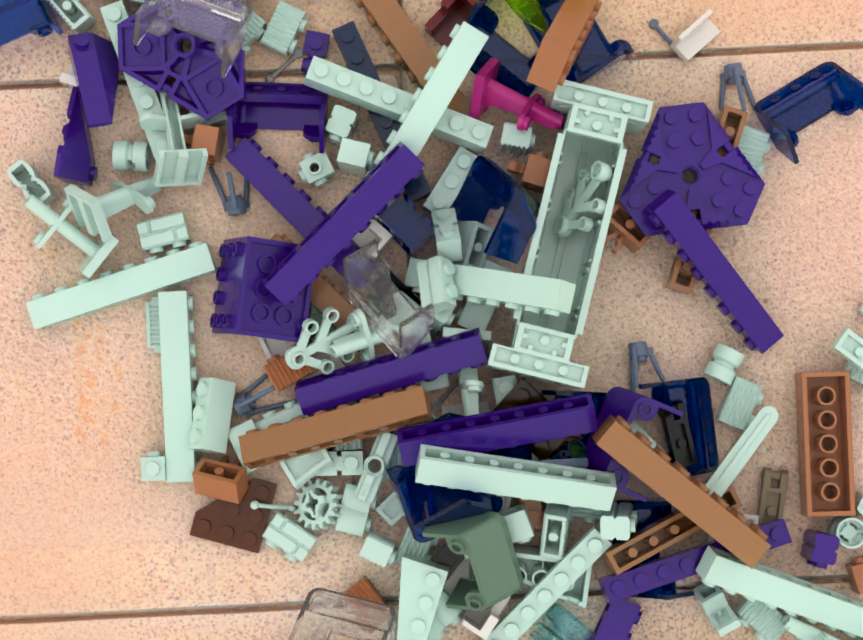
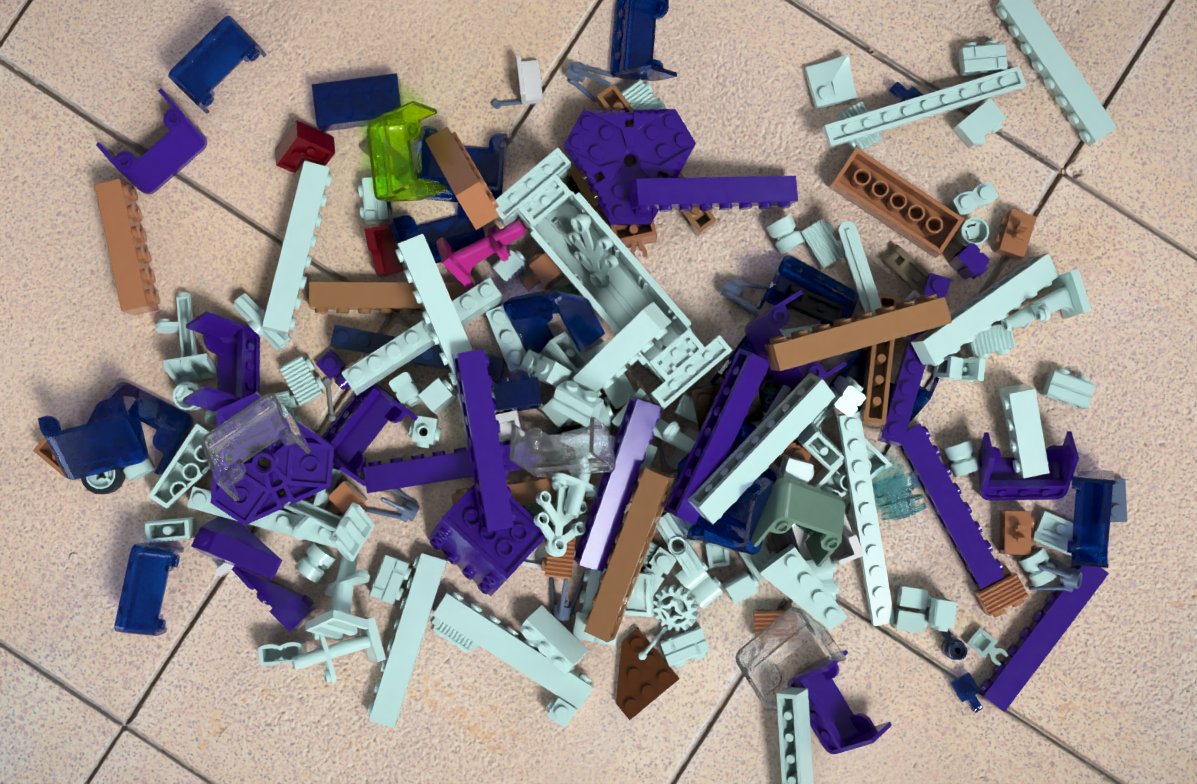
camera: 55 degrees left, 0 degrees up
nougat brick [192,456,249,504] -> none
none -> dark brown plate [566,167,599,211]

